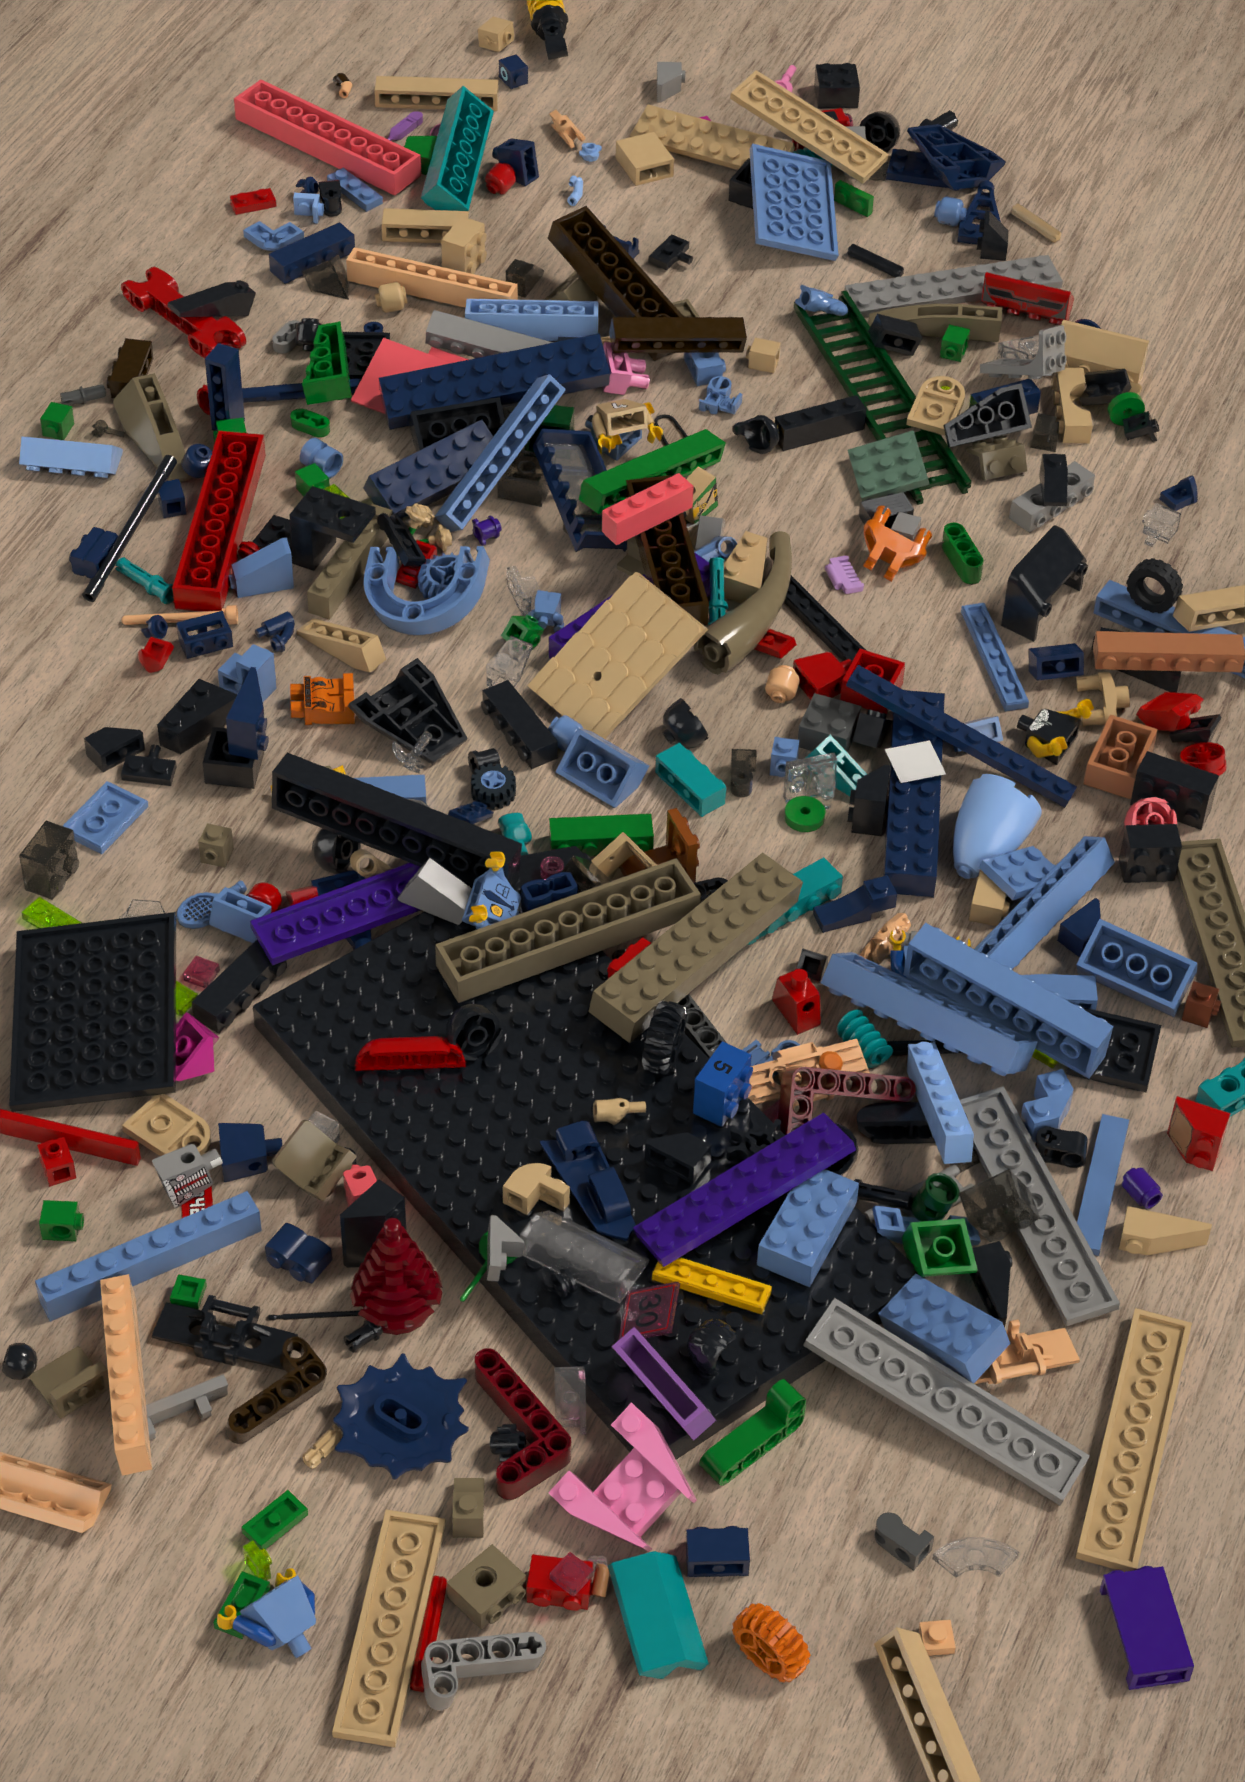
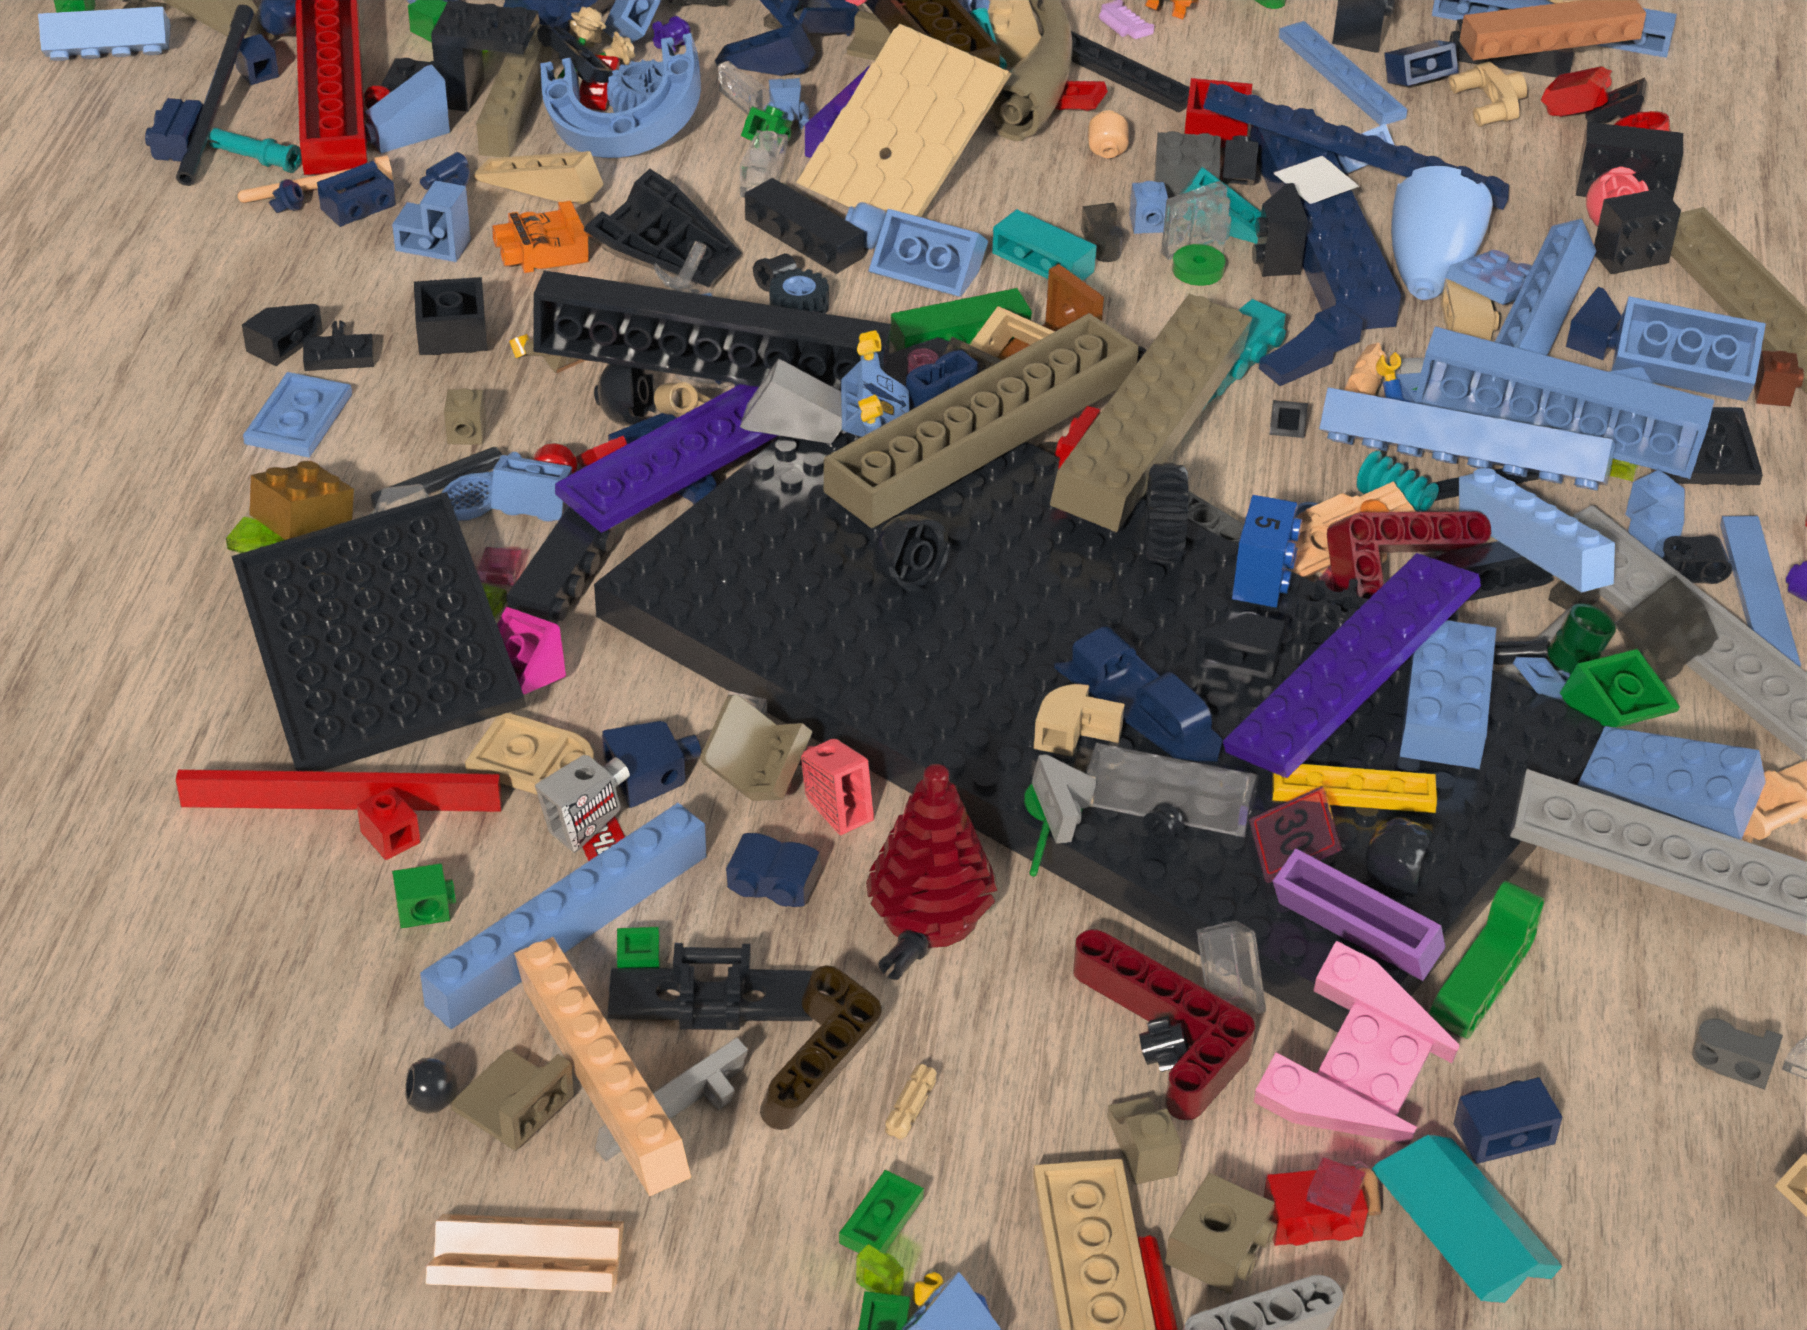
camera: 15 degrees left, 5 degrees down
clear smoke brick [19,820,79,900] -> none
red plate [138,637,174,673] -> none
black wedge [157,679,237,754] -> none
dark blue slope [226,667,269,760] -> none
black piece [268,1310,360,1320] -> none
dark blue piece [333,1353,469,1480] -> none
black slope [340,1179,407,1268] -> none
red brick [355,1036,466,1071] -> none
tan piece [593,1098,646,1125] -> none
black cylinder [662,698,708,749] -> none
orange gear [732,1603,811,1683] -> none
red torso [772,969,821,1035] -> none
red torso [793,652,852,700] -> none
black slope [969,1241,1013,1328] -> none
torso [1017,699,1094,765] -> none
nougat brick [1083,715,1158,799] -> none
none -> pearl gold brick [249,461,354,540]
none -> black axle [370,447,502,512]
none -> dark blue slope [715,22,816,76]

